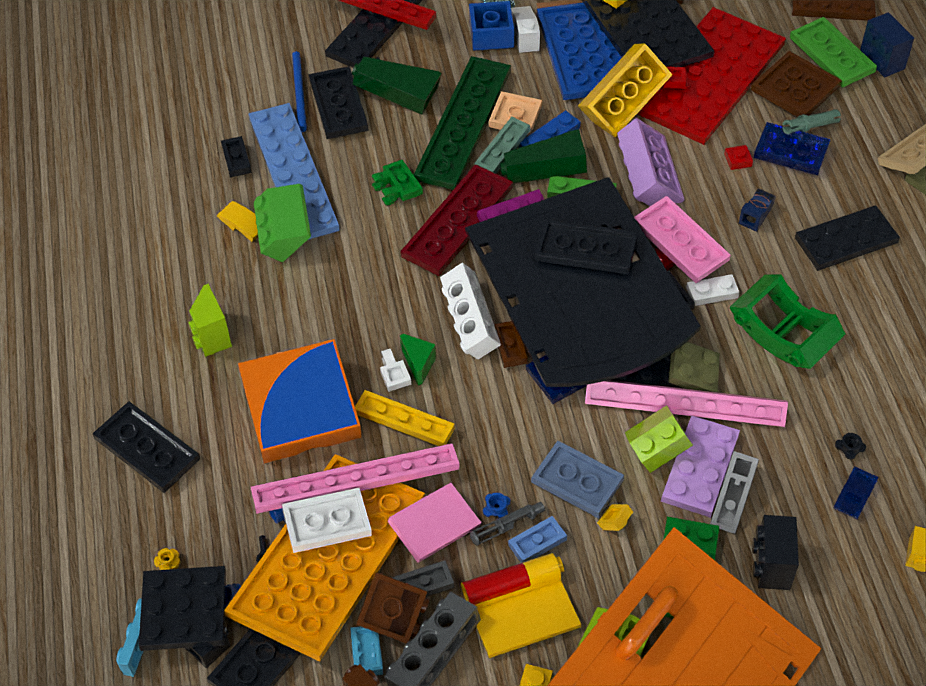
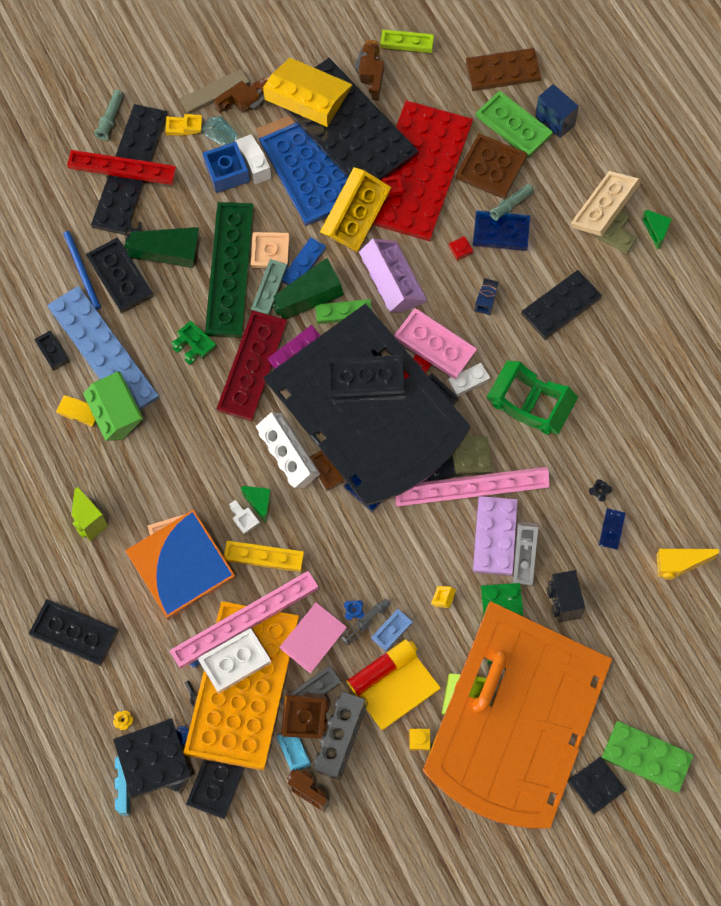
camera: 15 degrees left, 15 degrees up
sand blue plate [531,441,624,518] -> none
lime slope [625,405,693,473] -> none

